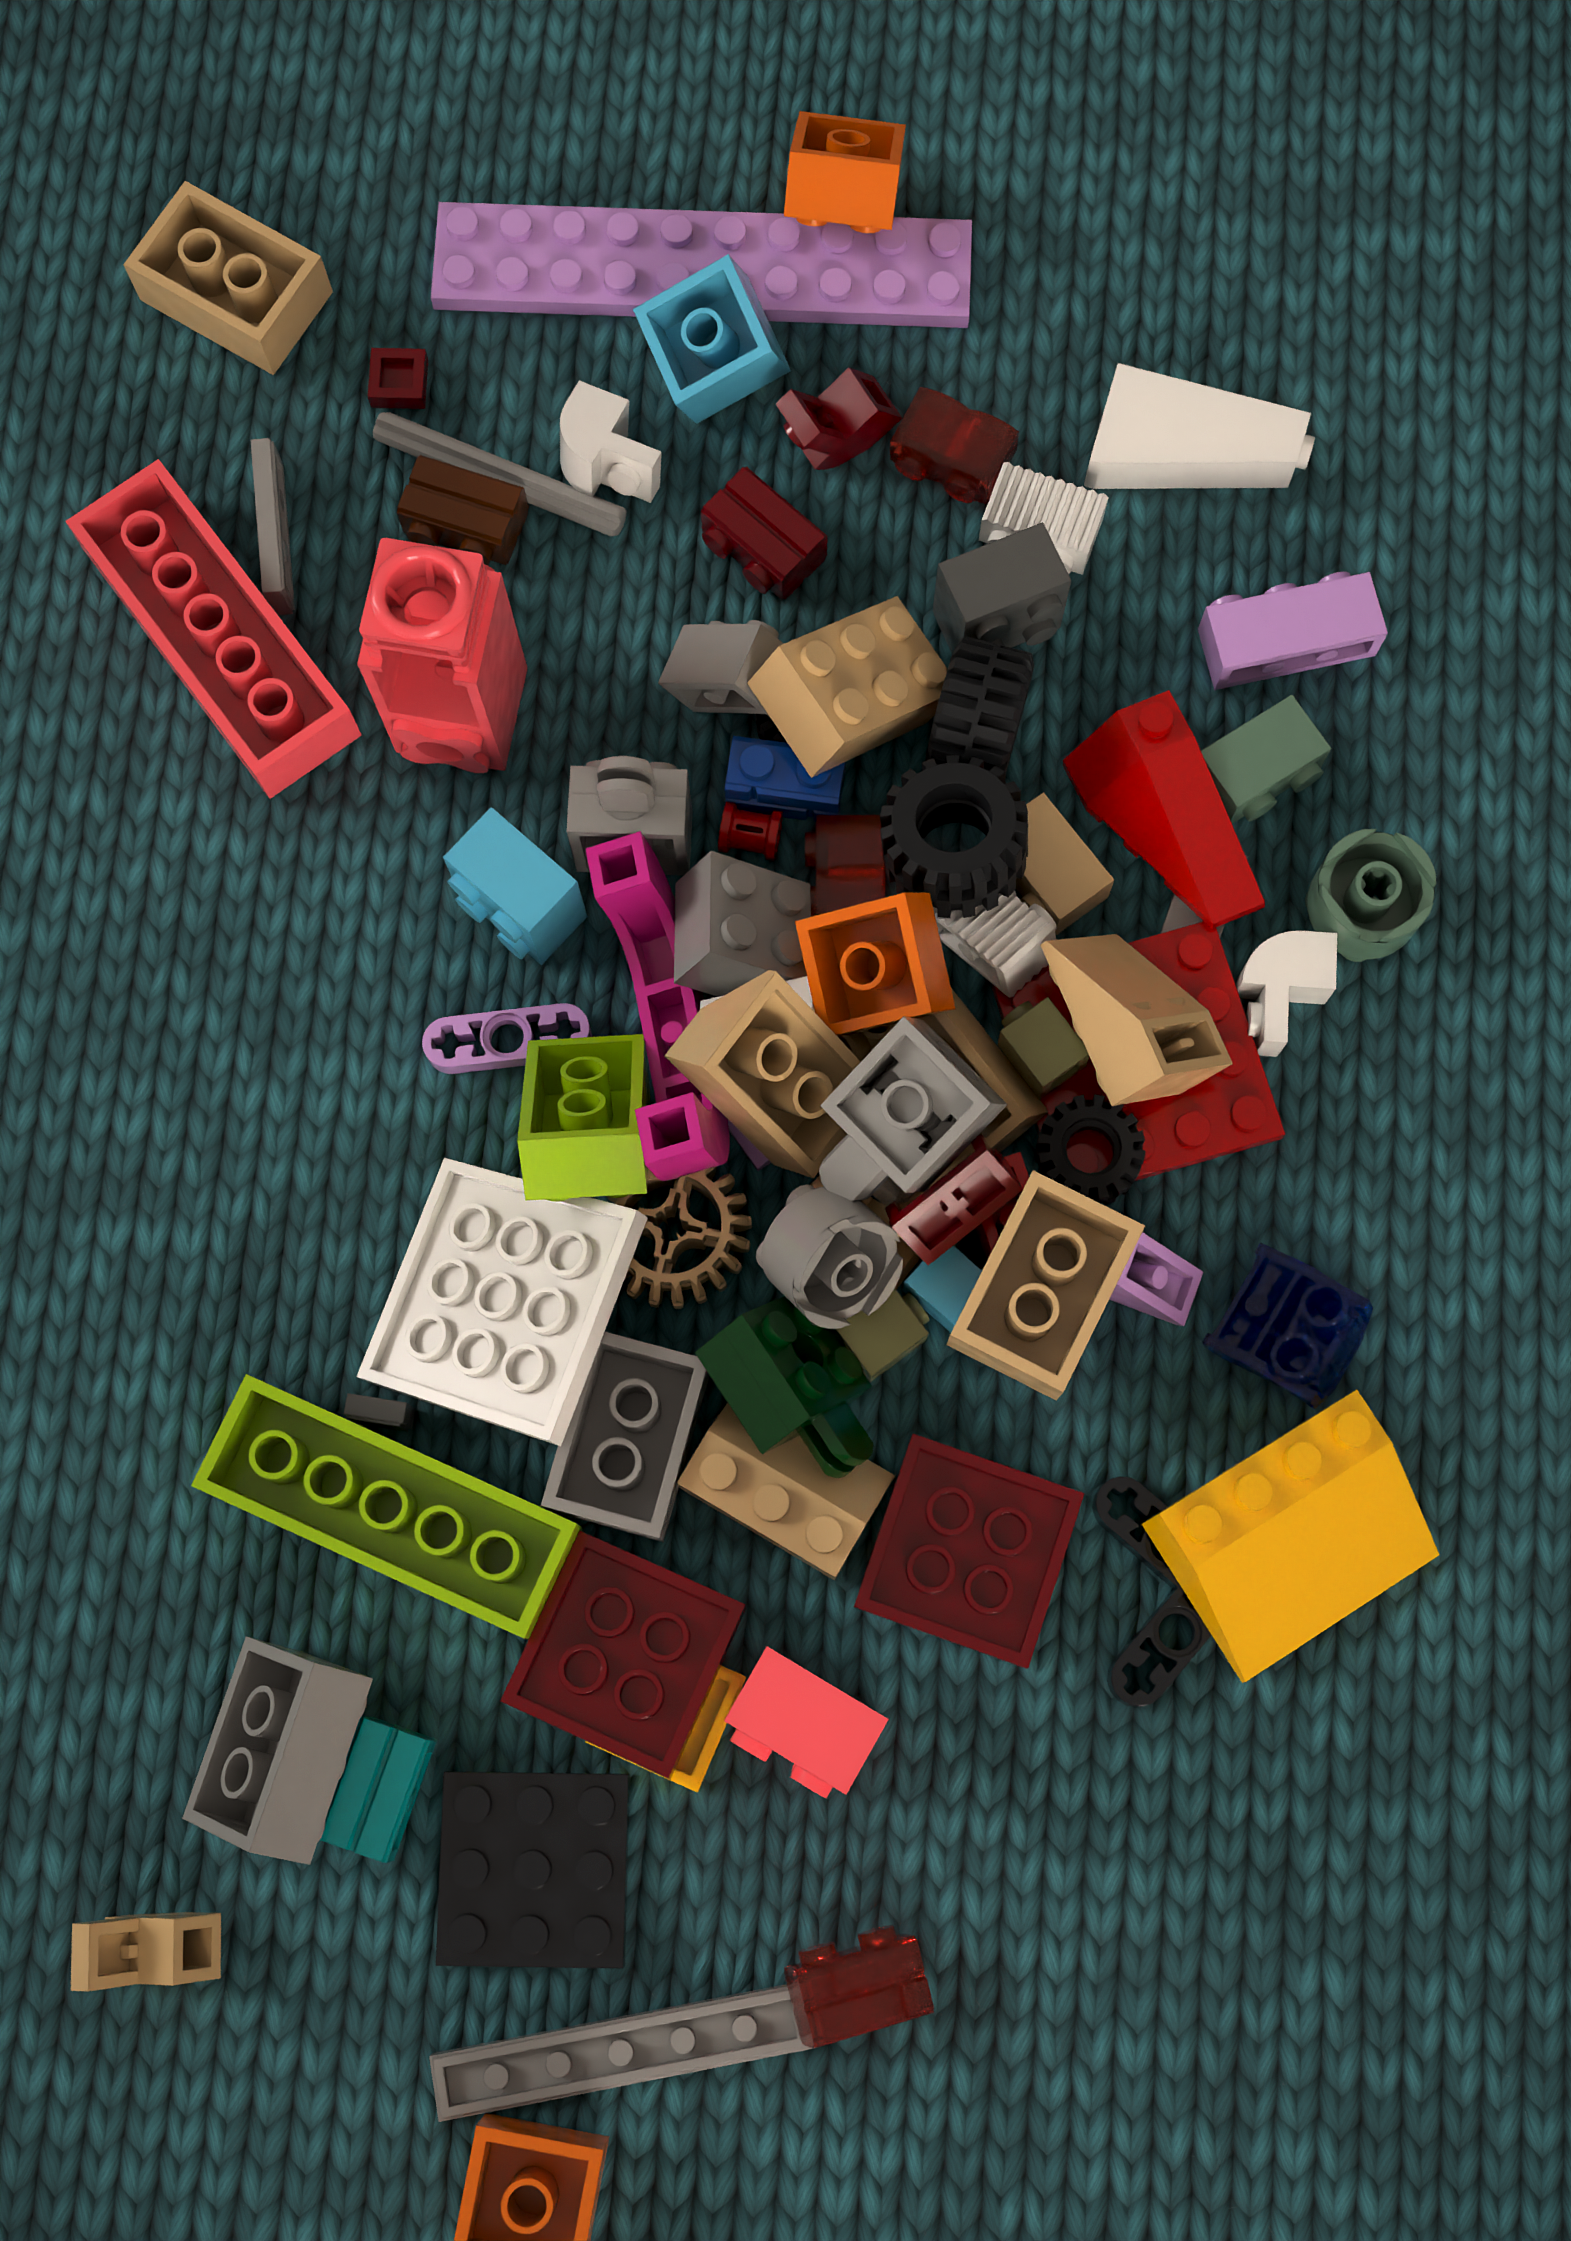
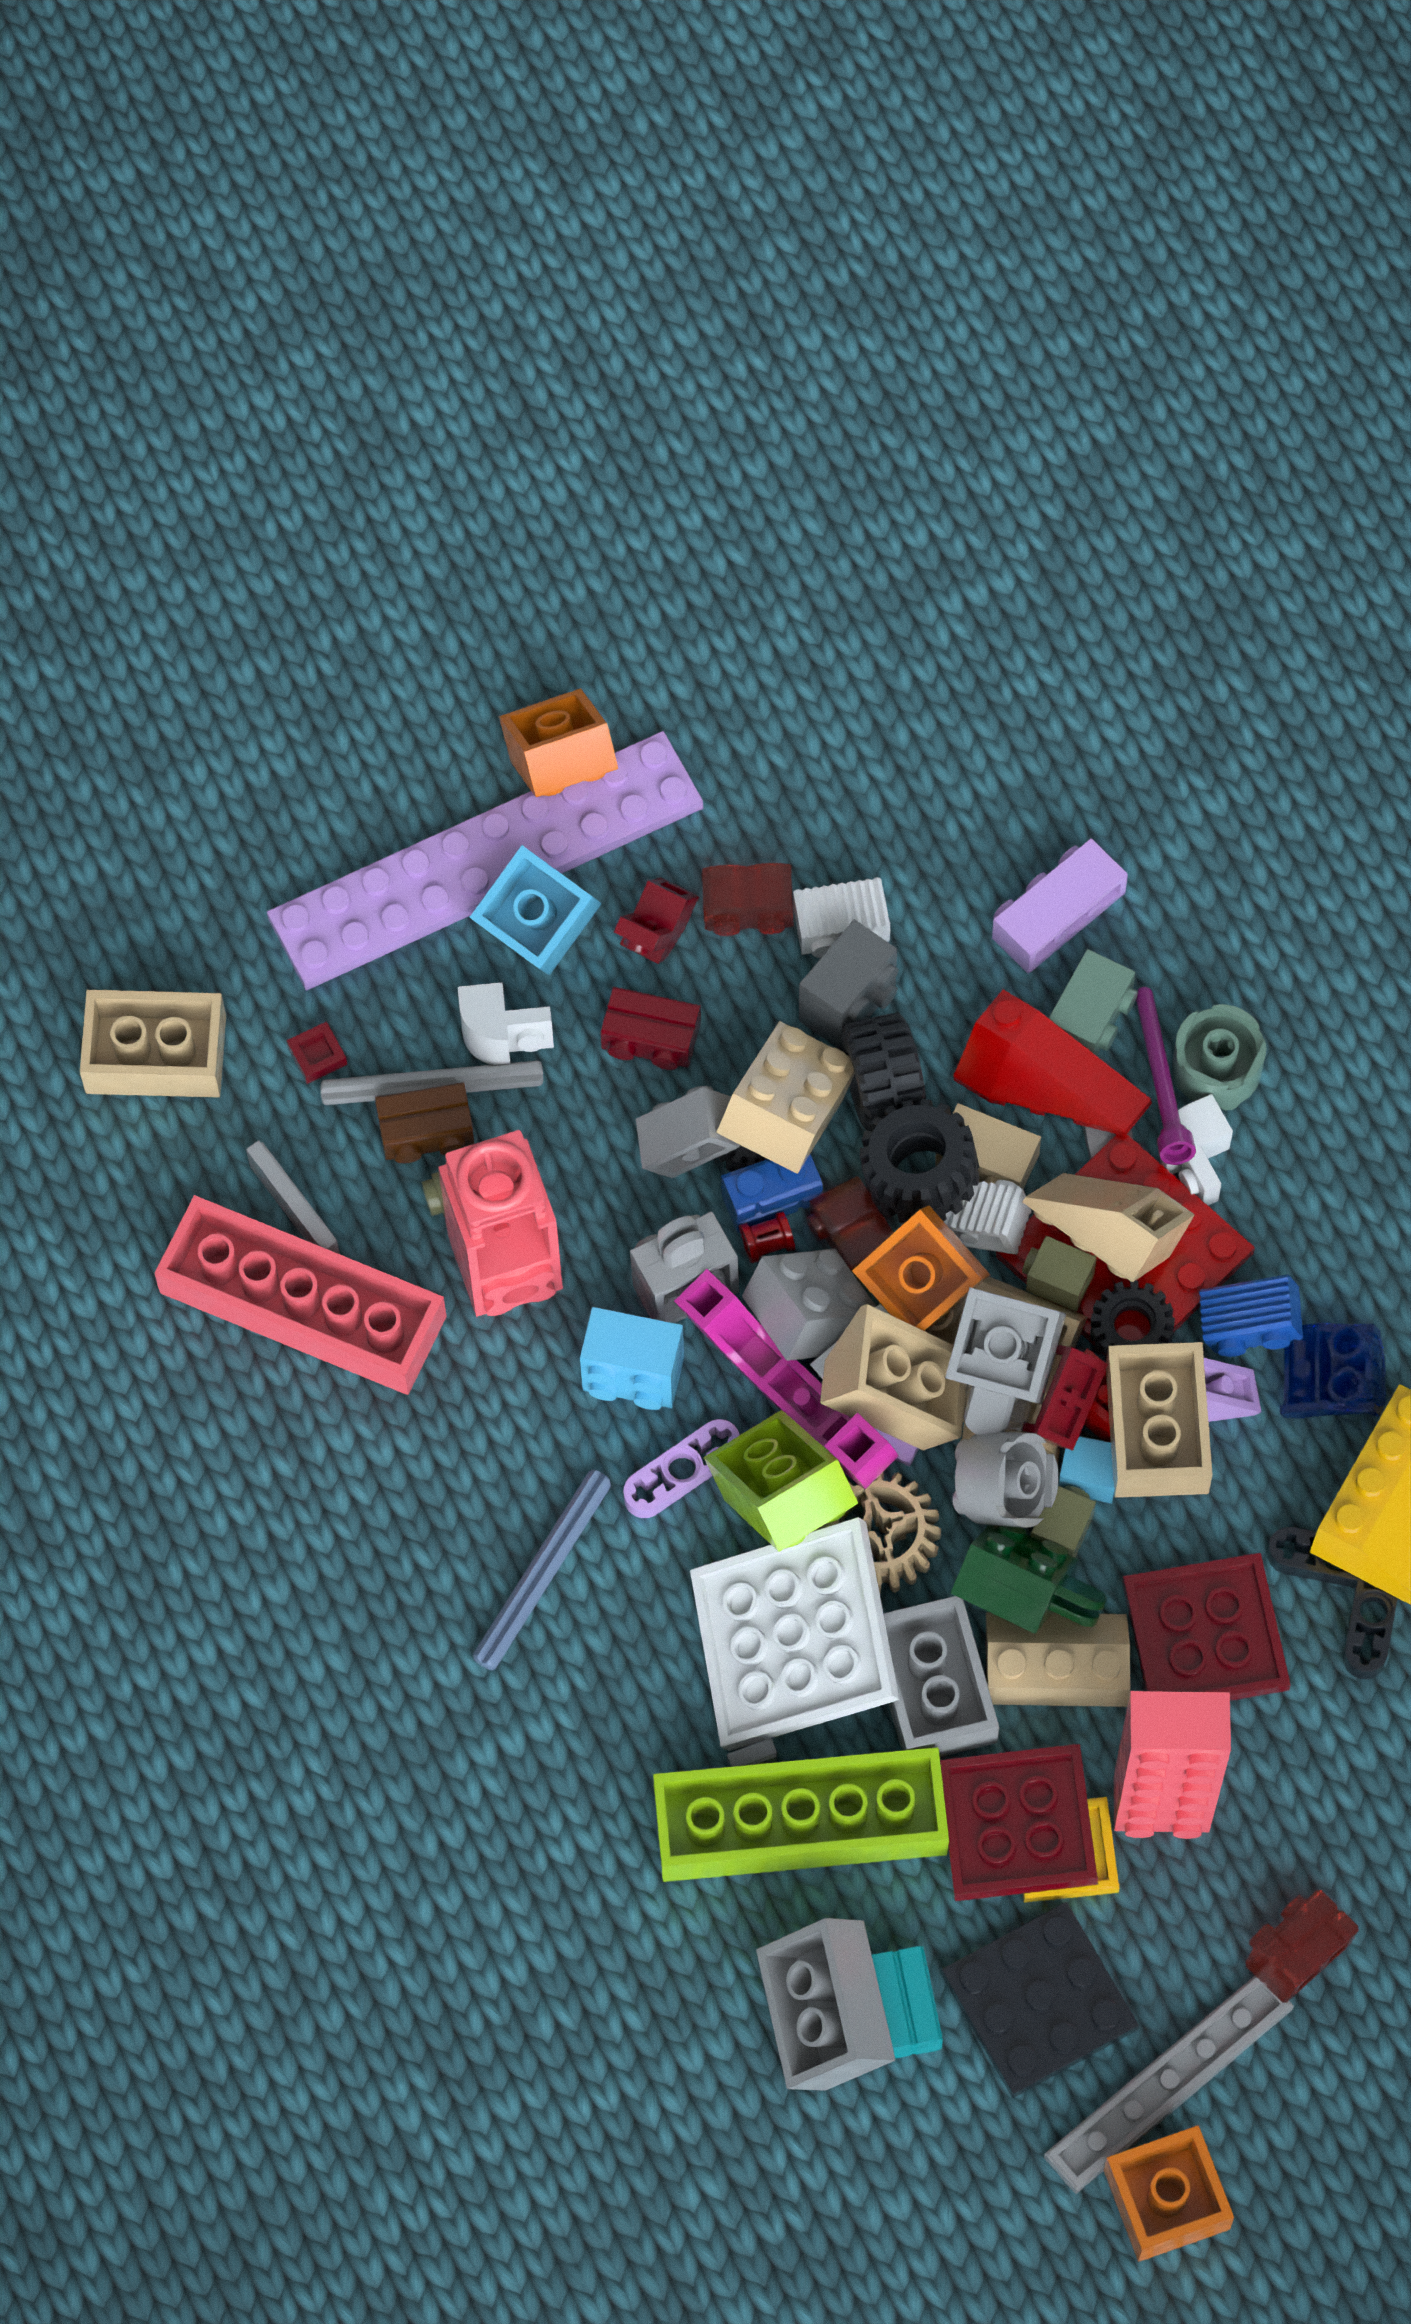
camera: 30 degrees left, 10 degrees down
tan brick [71,1912,221,1992] -> none
white slope [1084,363,1315,489] -> none
none -> sand blue axle [473,1470,611,1670]
none -> magenta piece [1136,987,1196,1165]
none -> blue brick [1199,1274,1303,1357]

